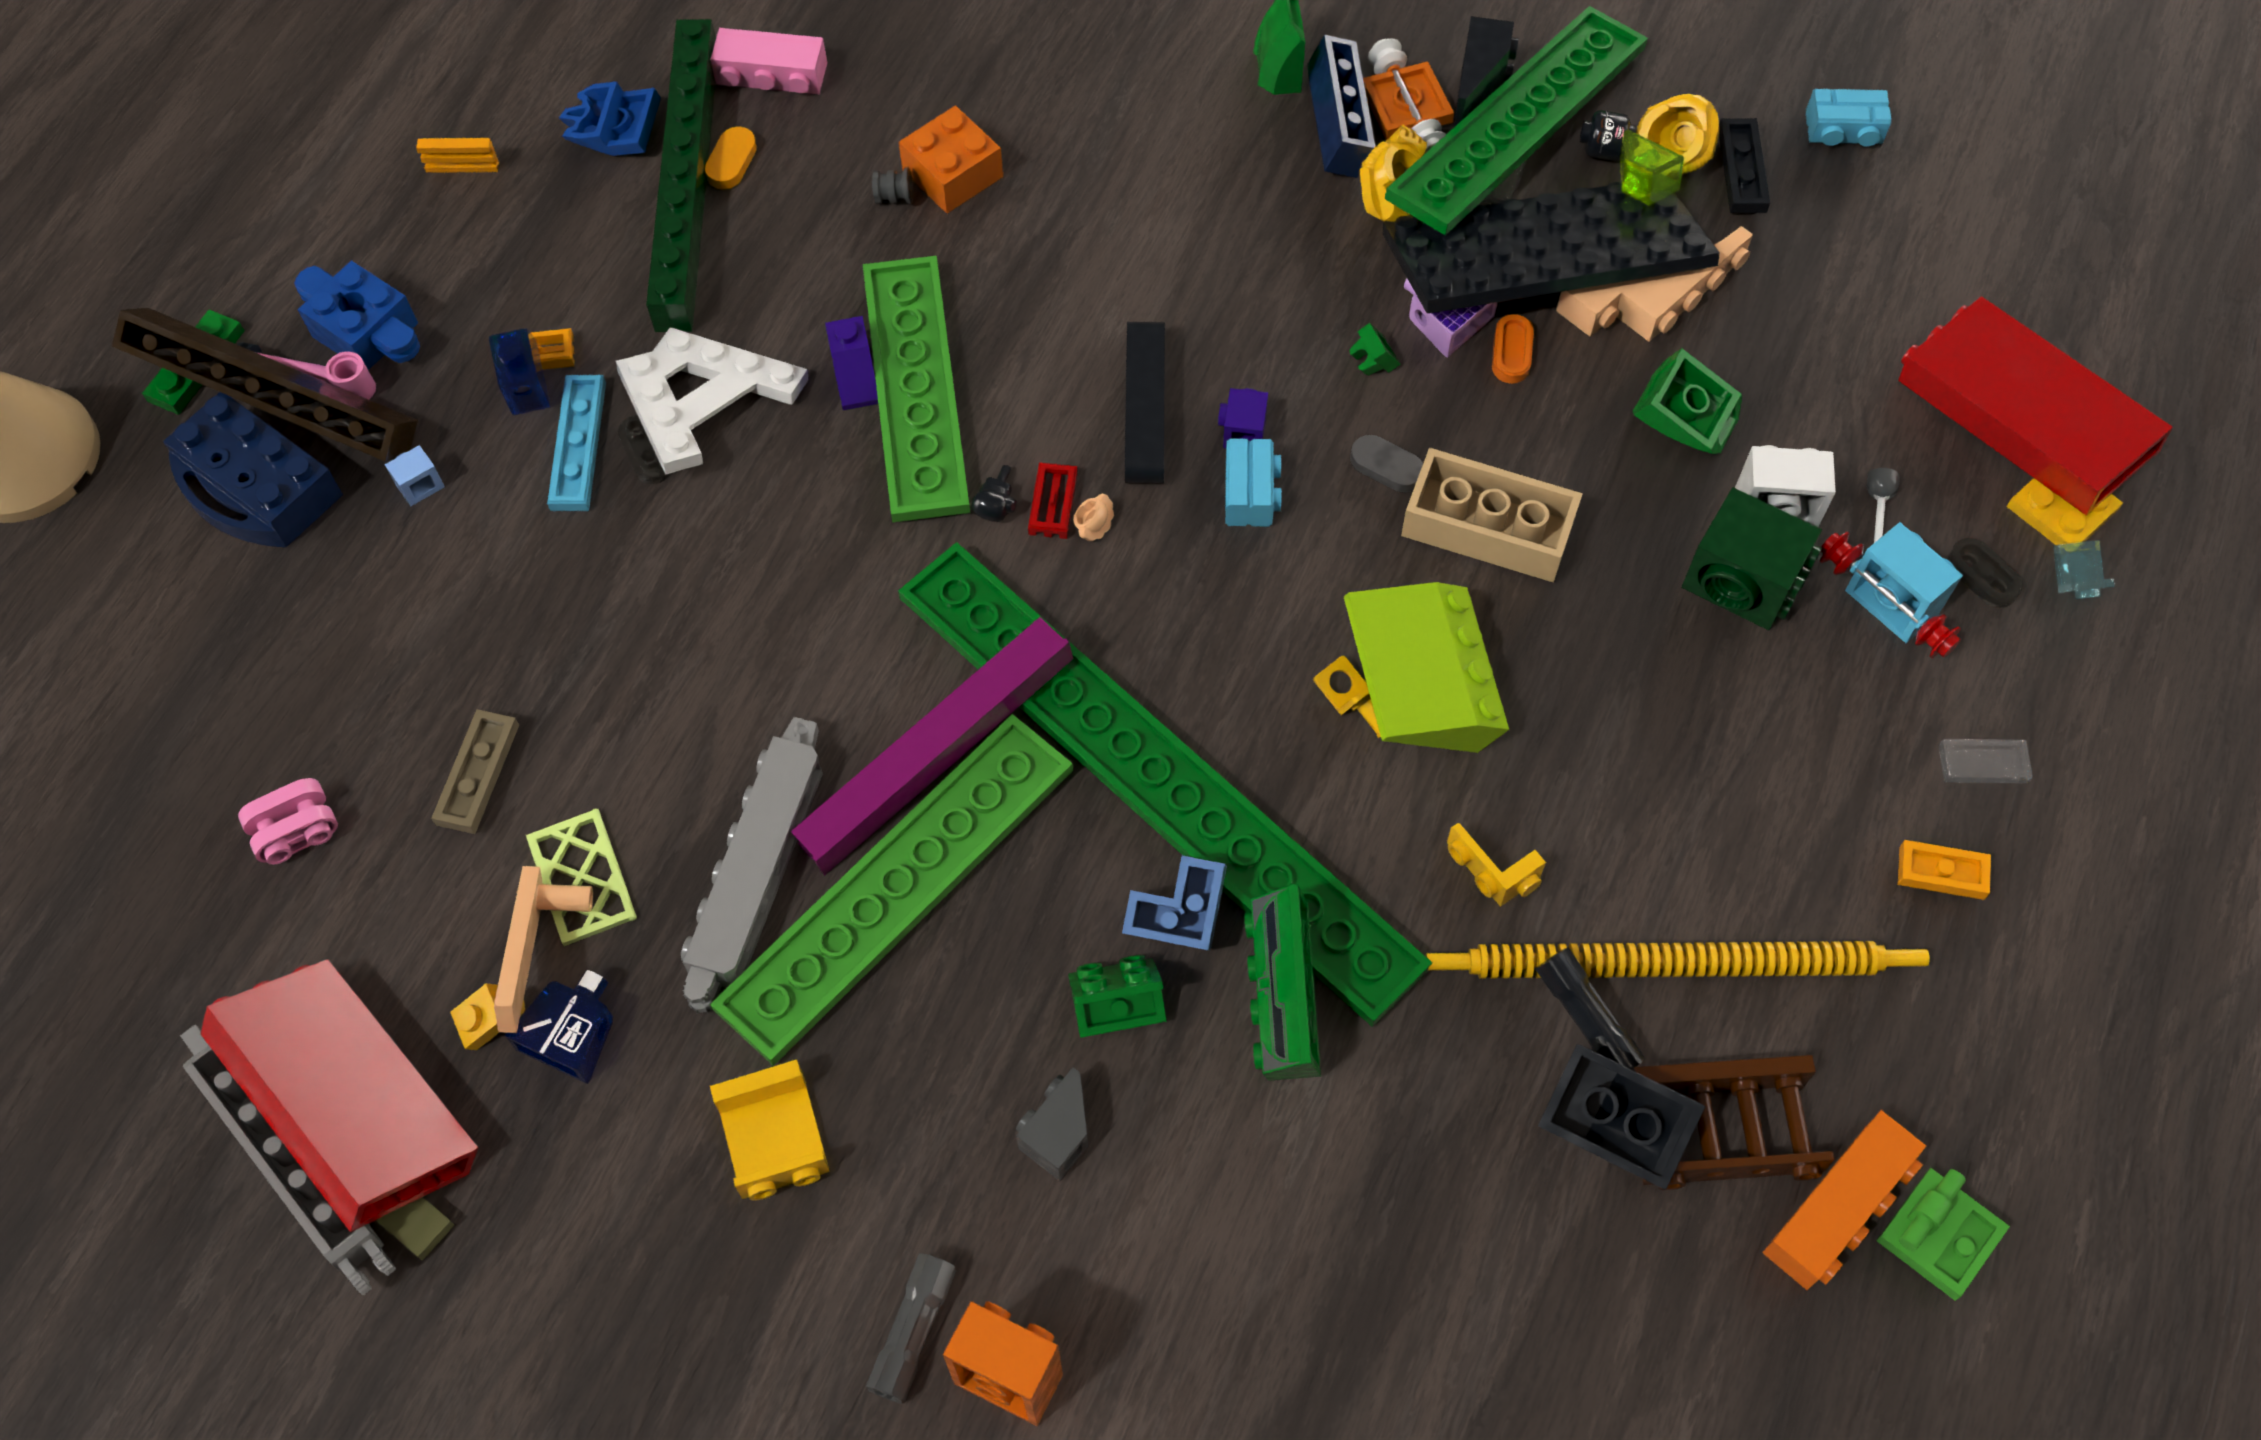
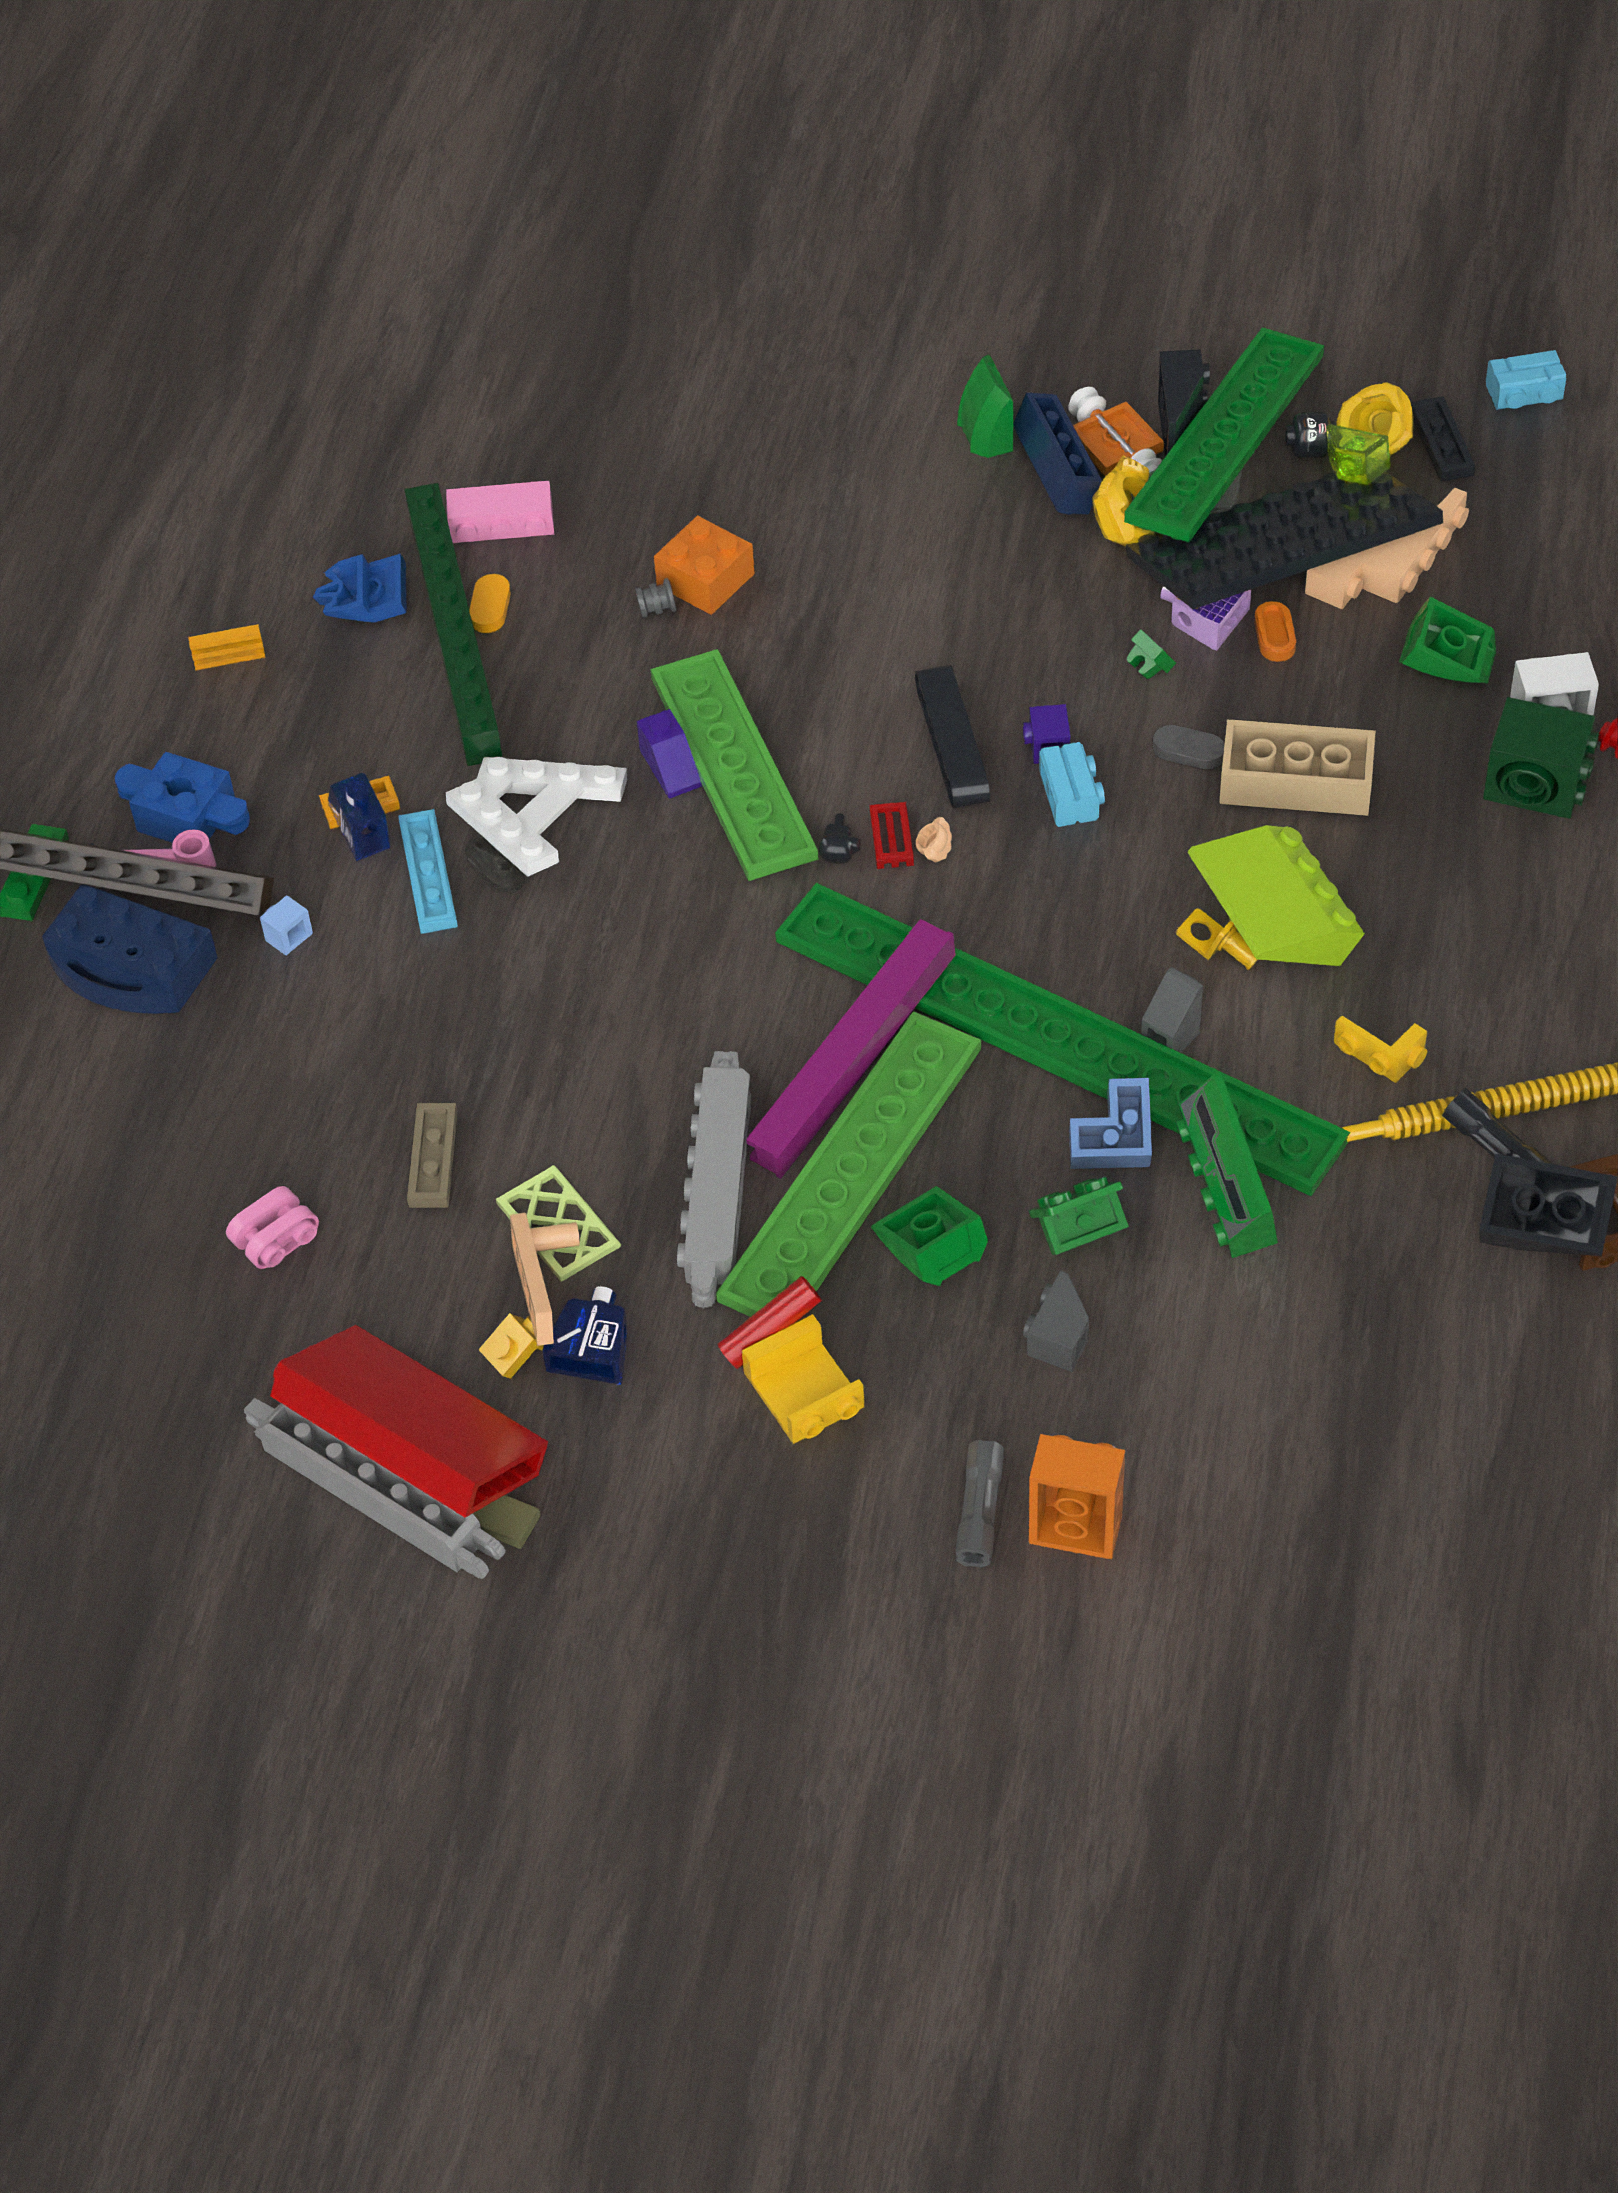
camera: 10 degrees left, 10 degrees down
none -> piece [717,1276,822,1369]
none -> green slope [871,1186,988,1286]
none -> dark grey slope [1141,966,1203,1053]

